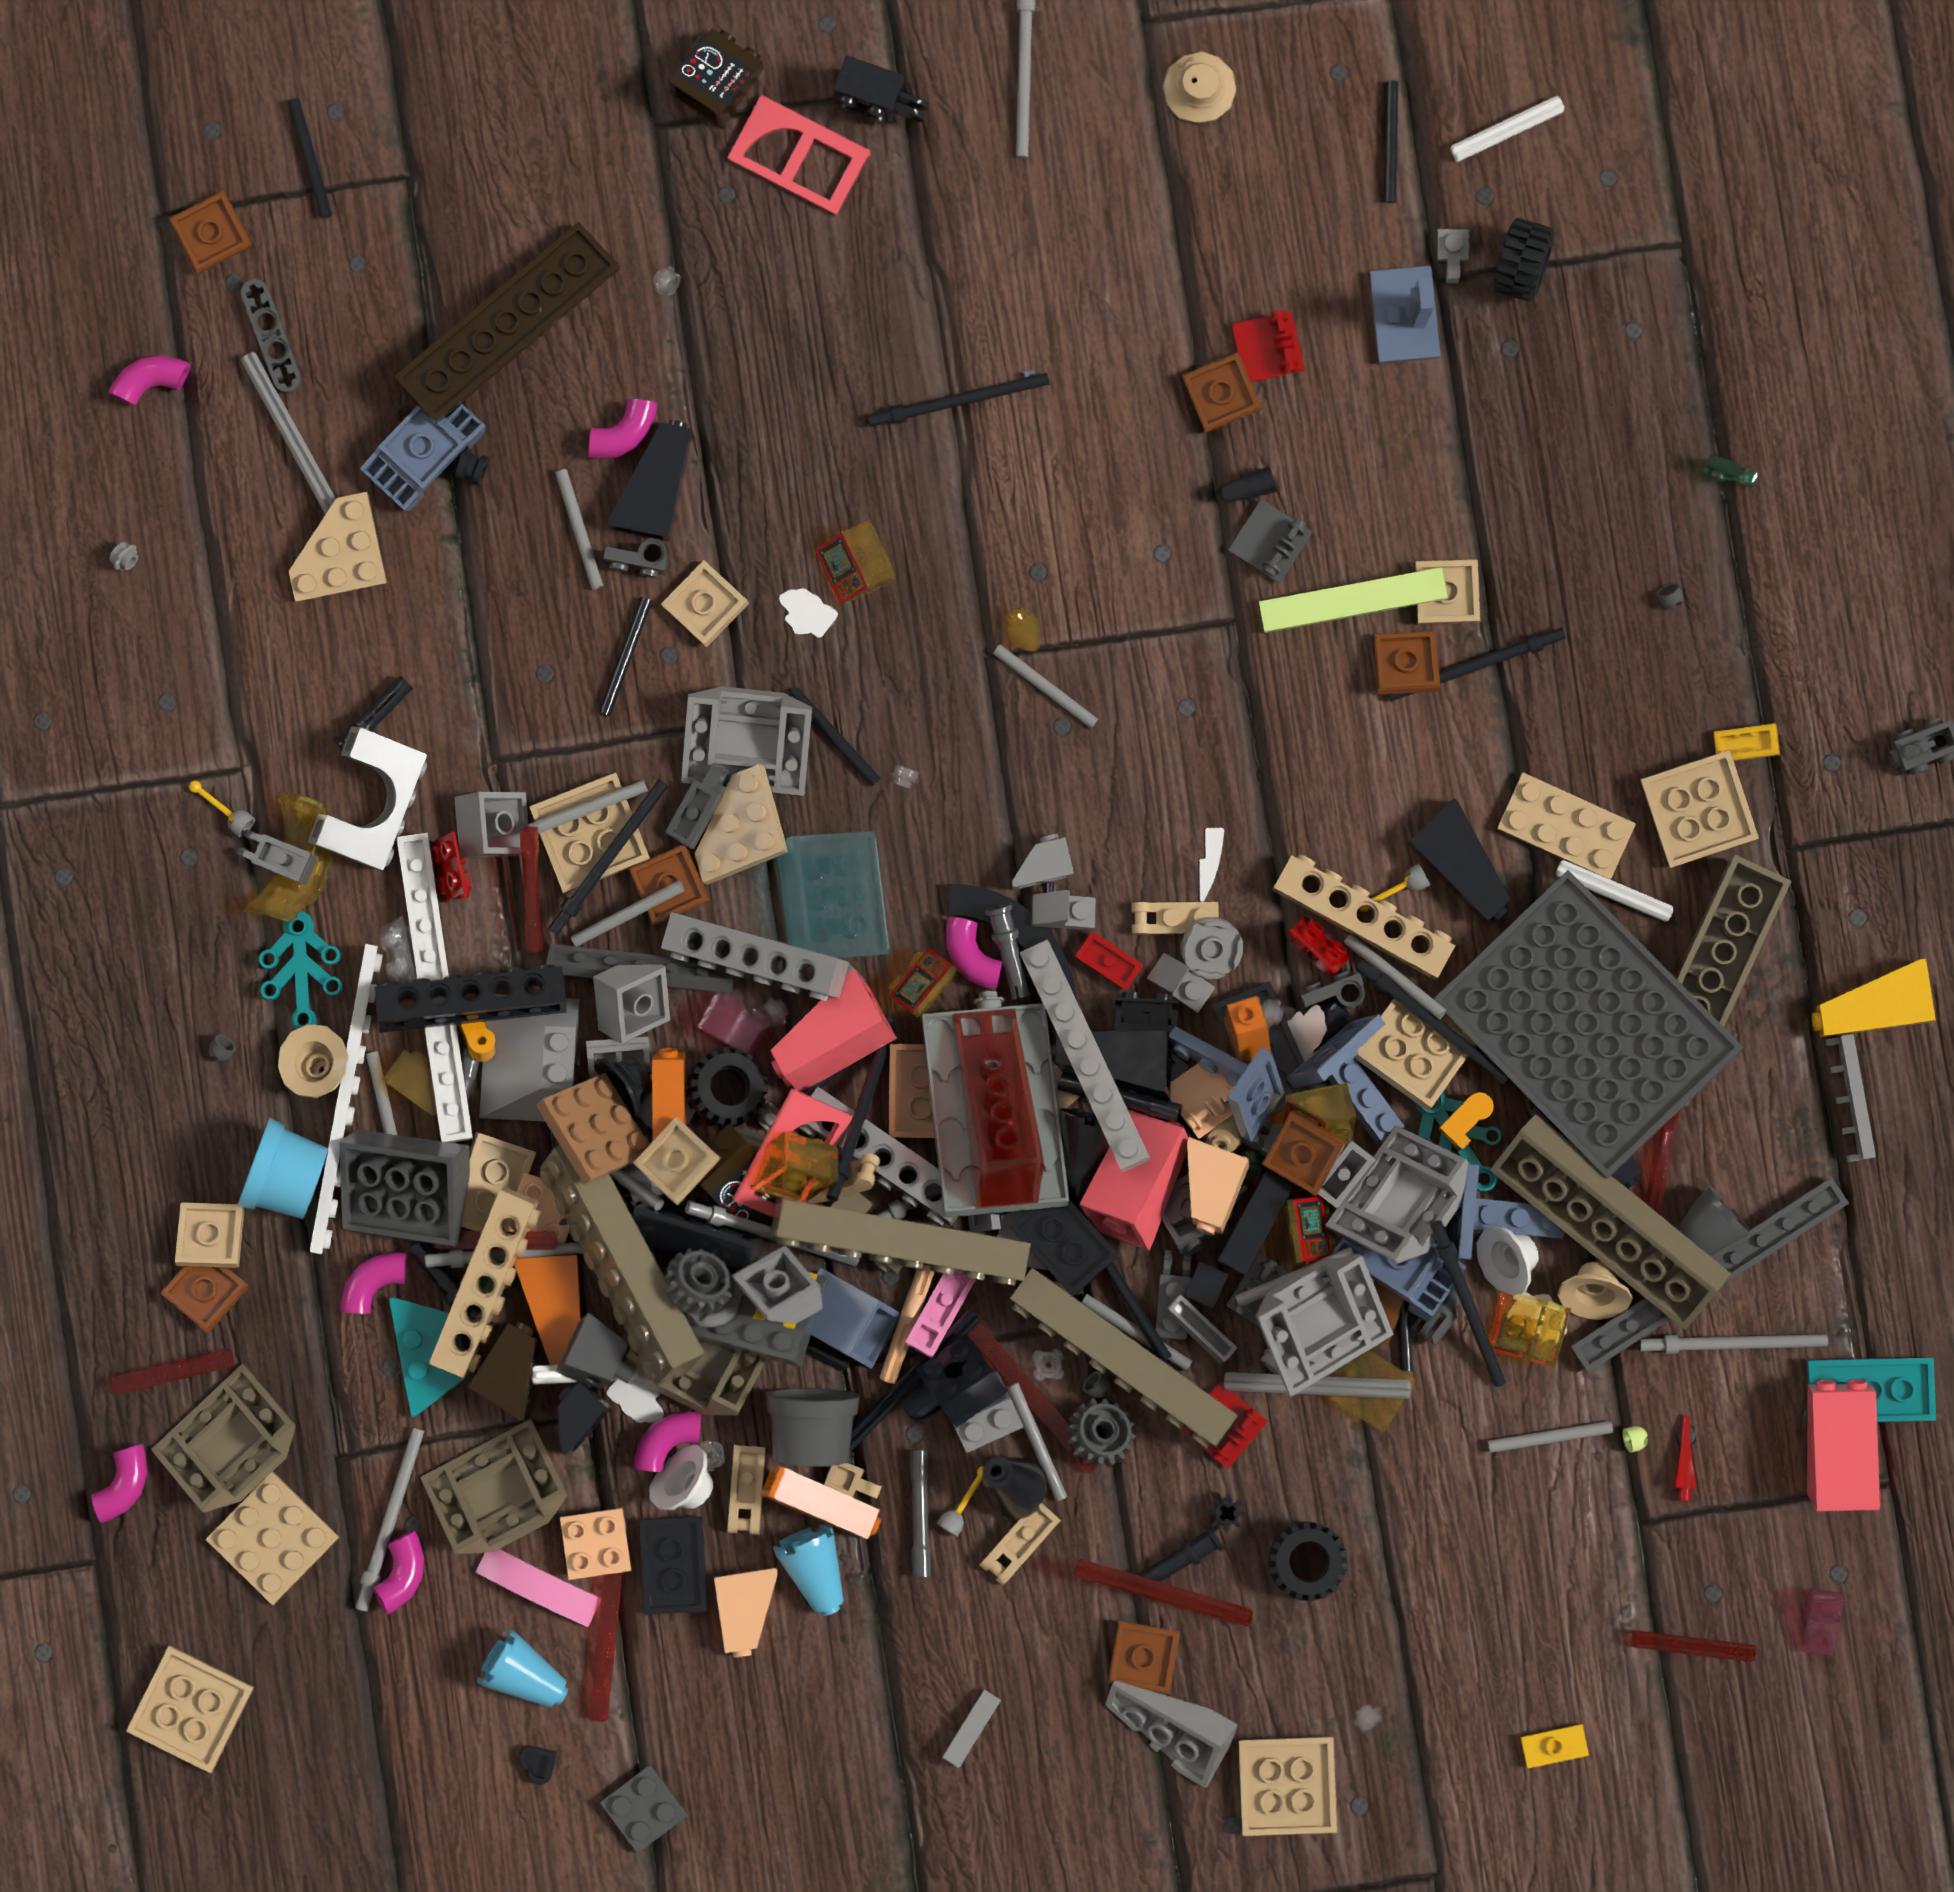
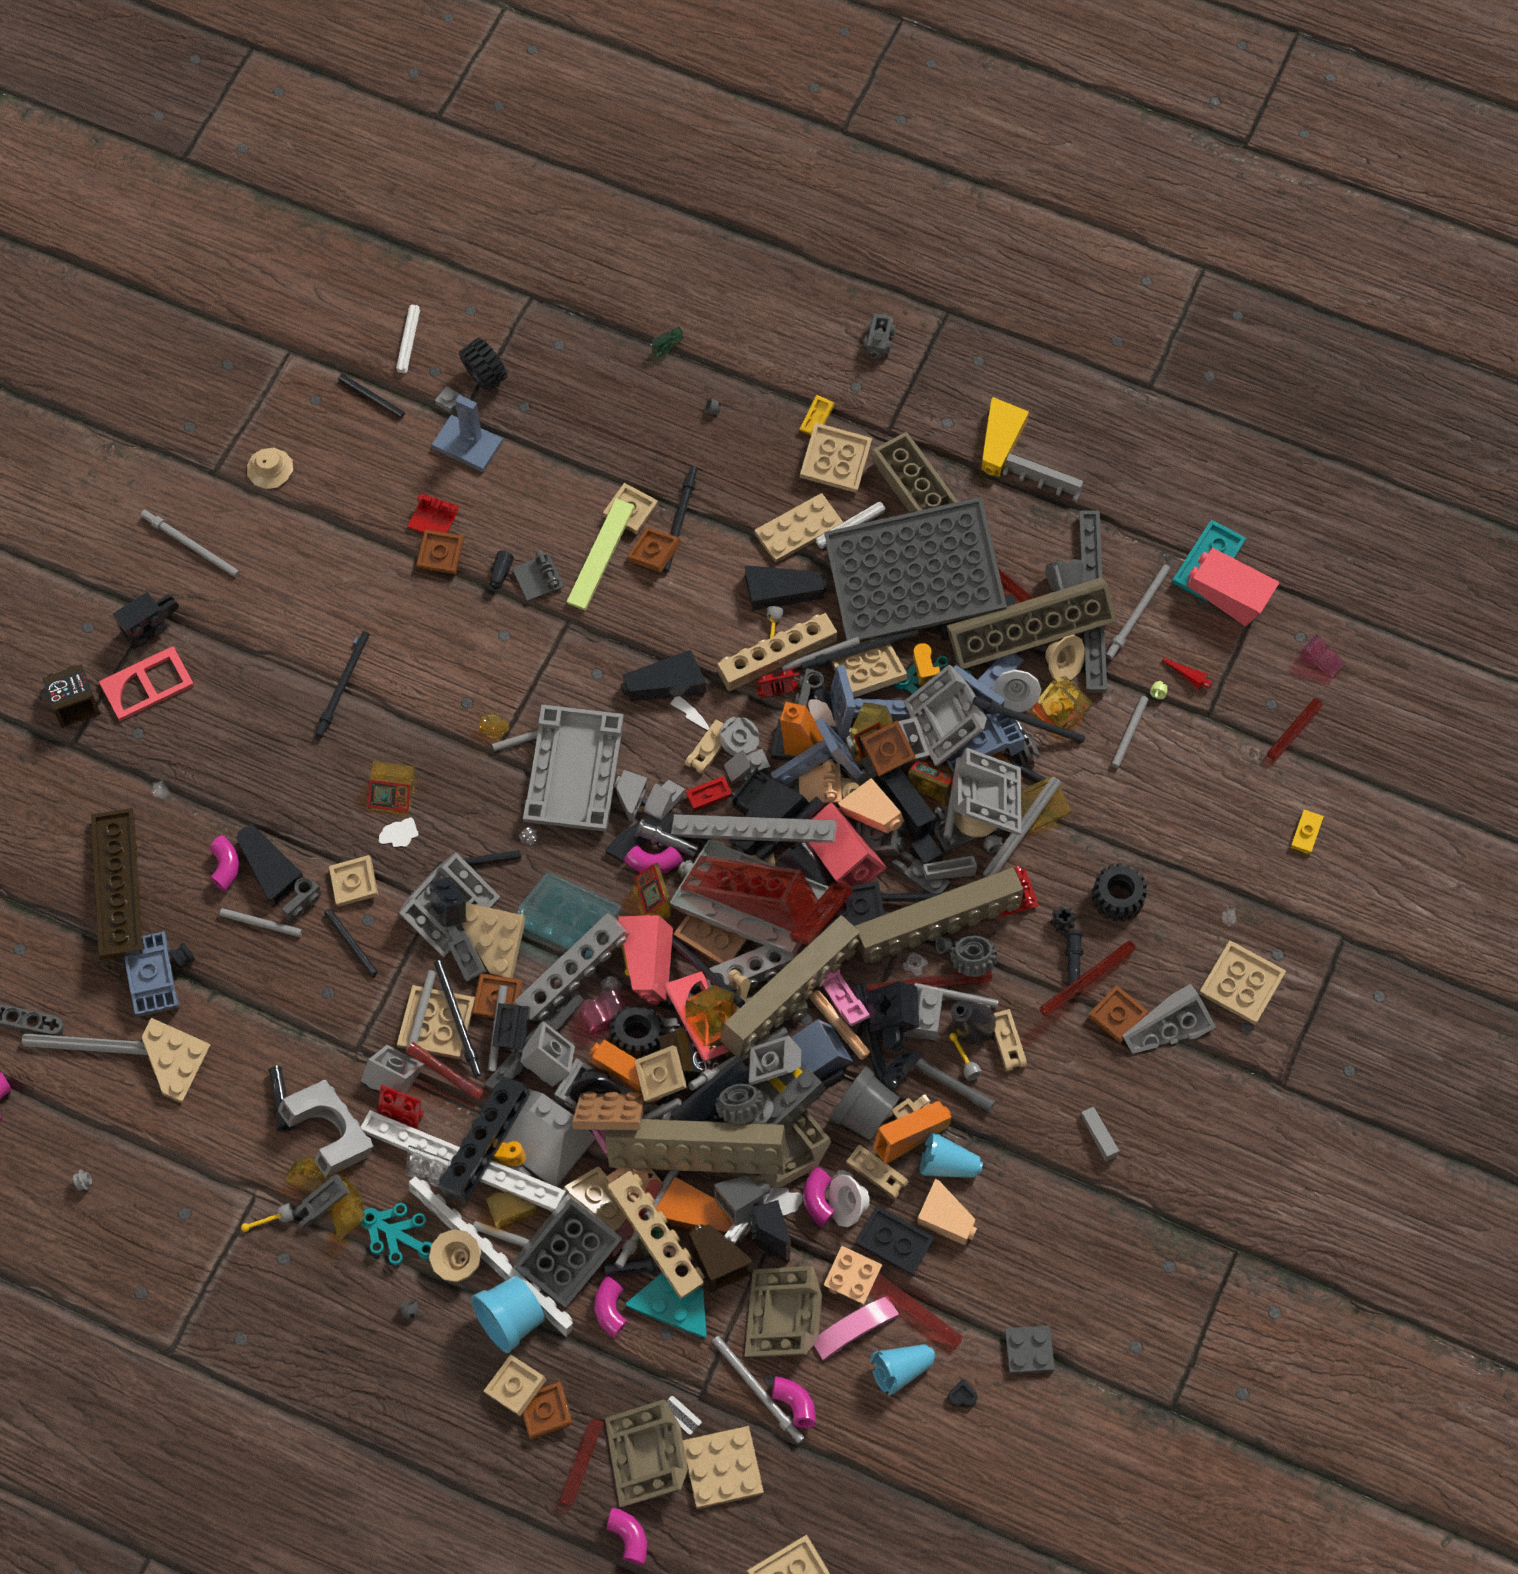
camera: 55 degrees left, 20 degrees down
none -> black brick [430,878,466,927]
none -> black plate [492,1003,530,1050]
none -> light grey slope [523,705,624,832]
none -> black slope [620,650,707,701]
none -> sticker [666,1396,701,1435]
none -> clear red plate [789,882,853,945]
none -> black hinge [883,1050,921,1089]

